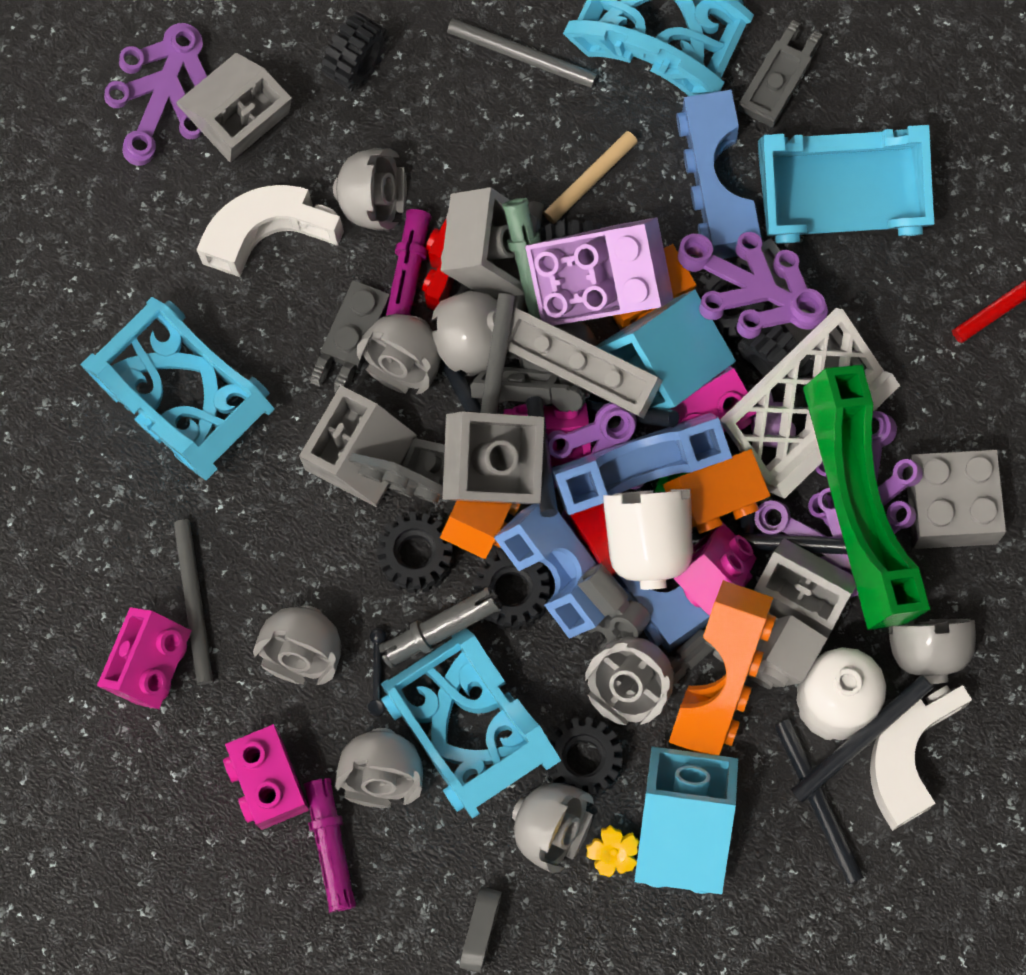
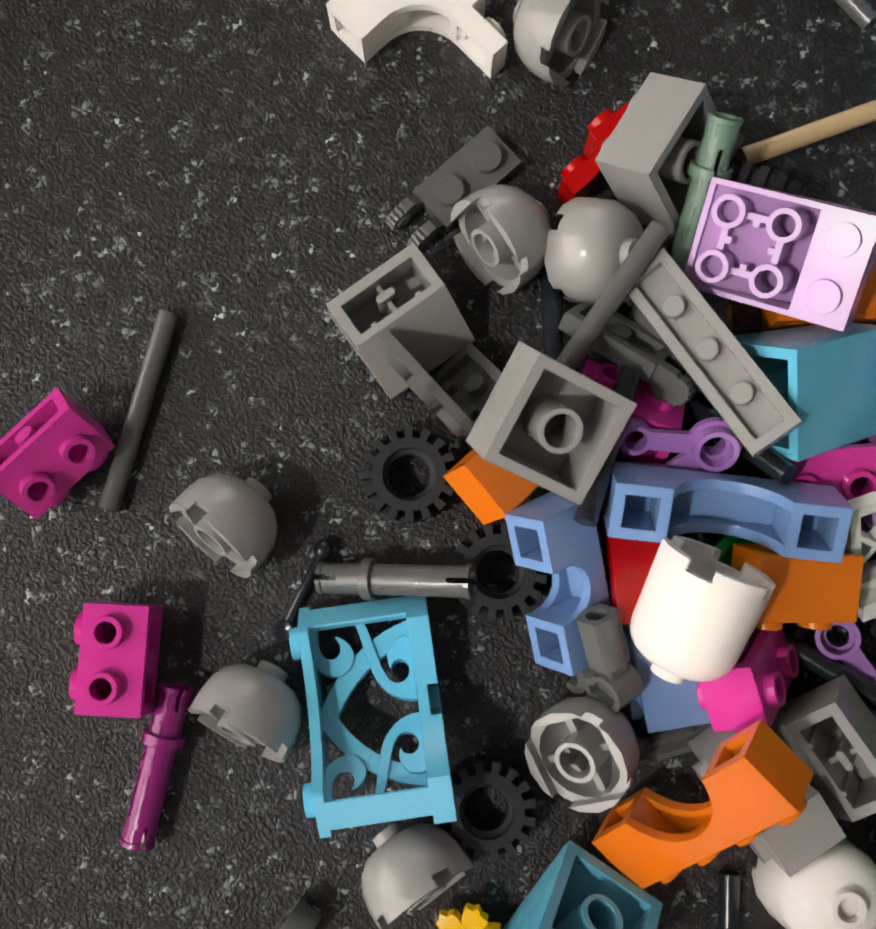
camera: 20 degrees right, 10 degrees up
medium azure fence [80,297,275,480] -> none
magenta pin [386,209,432,316] -> none

